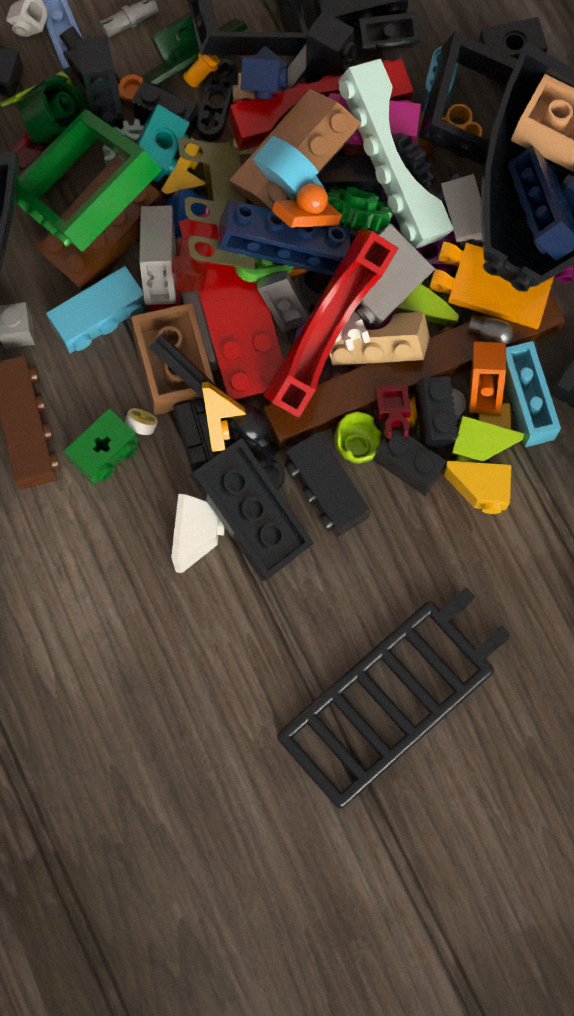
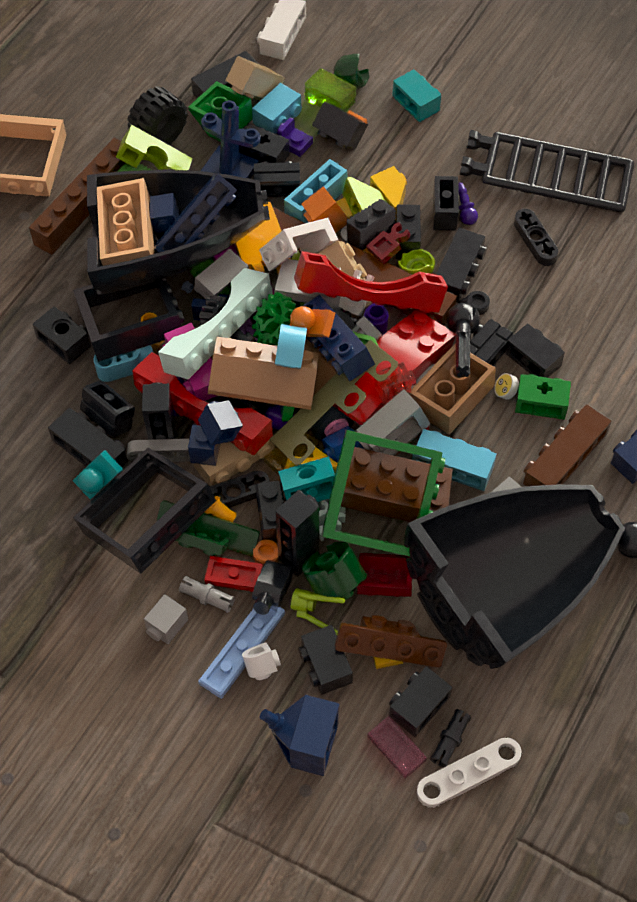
camera: 125 degrees left, 15 degrees down
white slope [171,494,225,573] -> none
black plate [189,438,314,581] -> none
yellow slope [202,382,246,452] -> none
flat silver cylinder [468,318,513,344] -> none
none -> red plate [204,556,263,592]
none -> white panel [259,218,338,271]
none -> black brick [433,176,459,231]
none -> dark purple bar [458,182,478,225]
none -> black brick [505,323,565,378]
none -> black beam [514,209,558,266]

